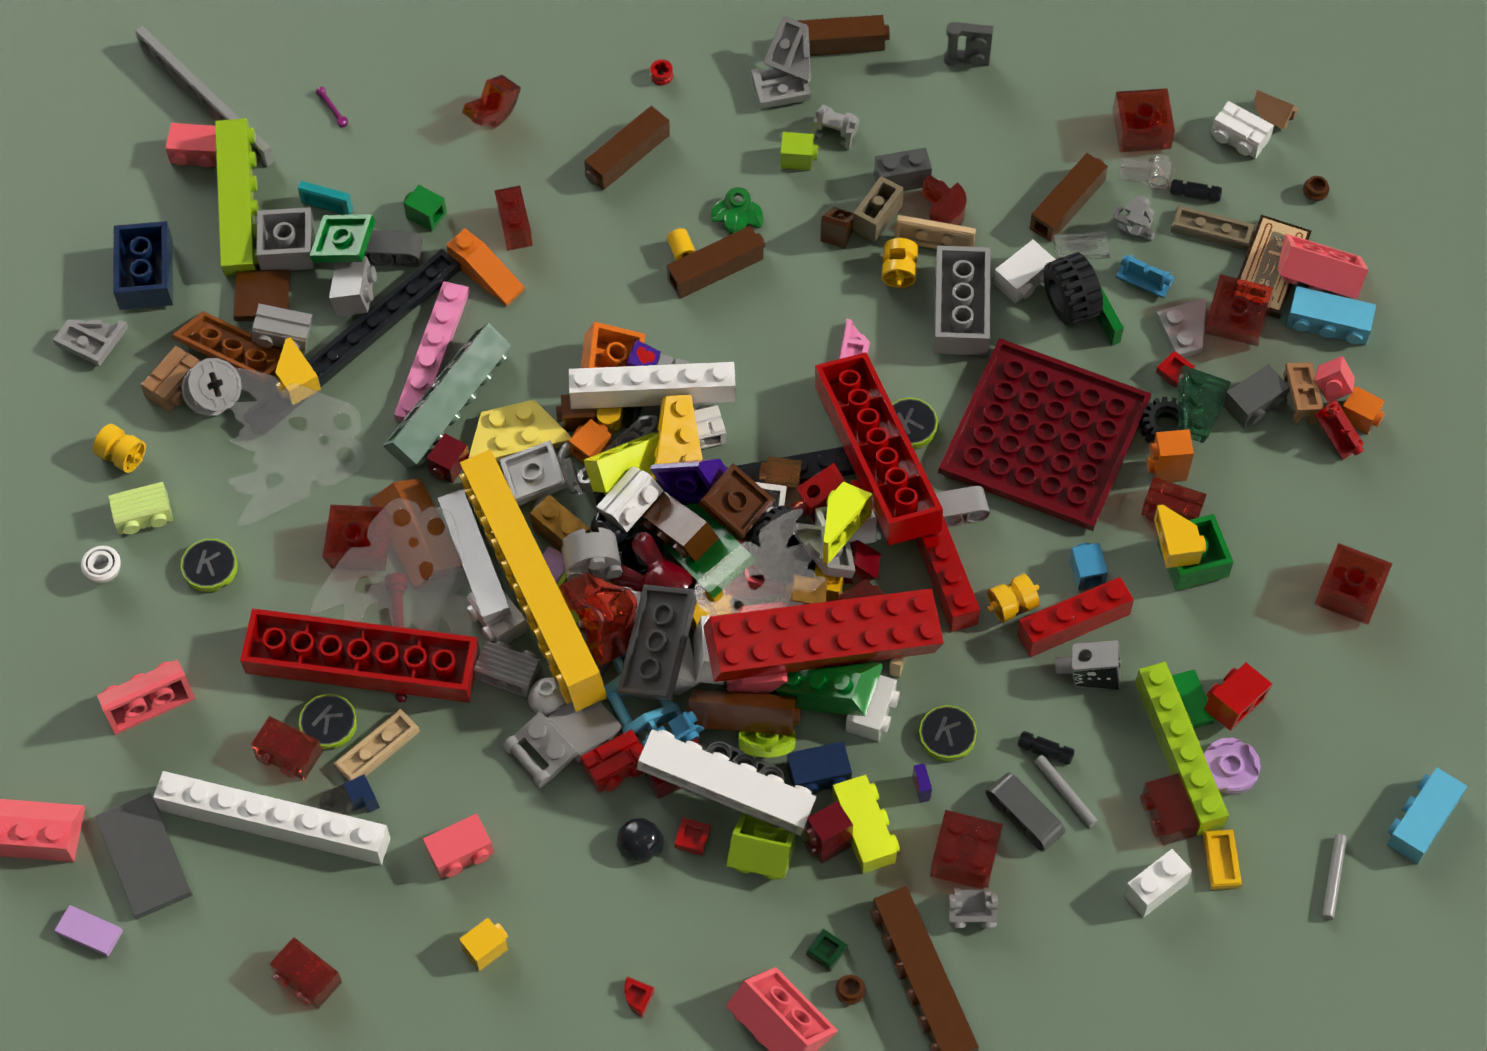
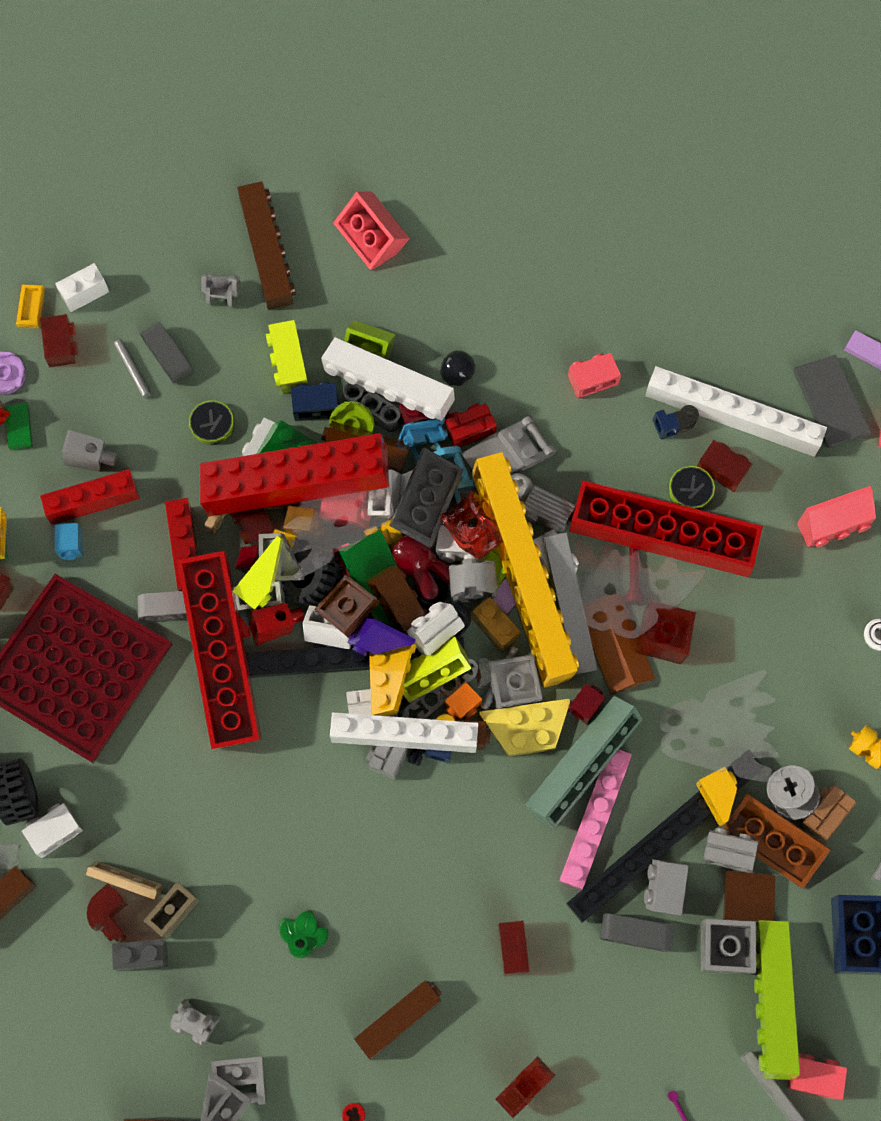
camera: 175 degrees left, 10 degrees up
yellowish green brick [108,481,173,534] -> none
black tile [181,539,238,592] -> none
clear red brick [269,937,342,1009] -> none
teal tile [298,181,353,215] -> none
green plate [309,214,375,263] -> none
tan tile [334,709,420,781] -> none
green brick [404,184,447,231] -> none
orange slope [446,228,525,306] -> none
yellow brick [459,918,508,971] -> none
orange slope [581,322,645,368] -> none
red tile [624,977,655,1018] -> none
dark purple tile [625,340,661,366] -> none
yellow piece [666,228,696,261] -> none
reddish brown brick [667,225,766,299] -> none
red plate [674,818,711,856] -> none
clear orange brick [759,456,802,491] -> none
lime brick [780,132,818,170] -> none
dark red brick [805,801,853,863] -> none
dark green tile [806,928,848,972] -> none
reddish brown slope [821,207,853,248] -> none
reddish brown plate [835,975,866,1005] -> none
bright pink tile [839,319,870,359] -> none
yellow wheel [881,238,918,288] -> none
black tile [892,398,938,449] -> none
dark purple tile [912,763,932,803] -> none
clear red brick [930,810,1003,889] -> none
light grey brick [934,246,991,356] -> none
dark grey plate [944,22,993,66] -> none
yellow wheel [987,573,1040,623] -> none
black axle [1018,731,1075,765] -> none
lime brick [1135,661,1229,836] -> none

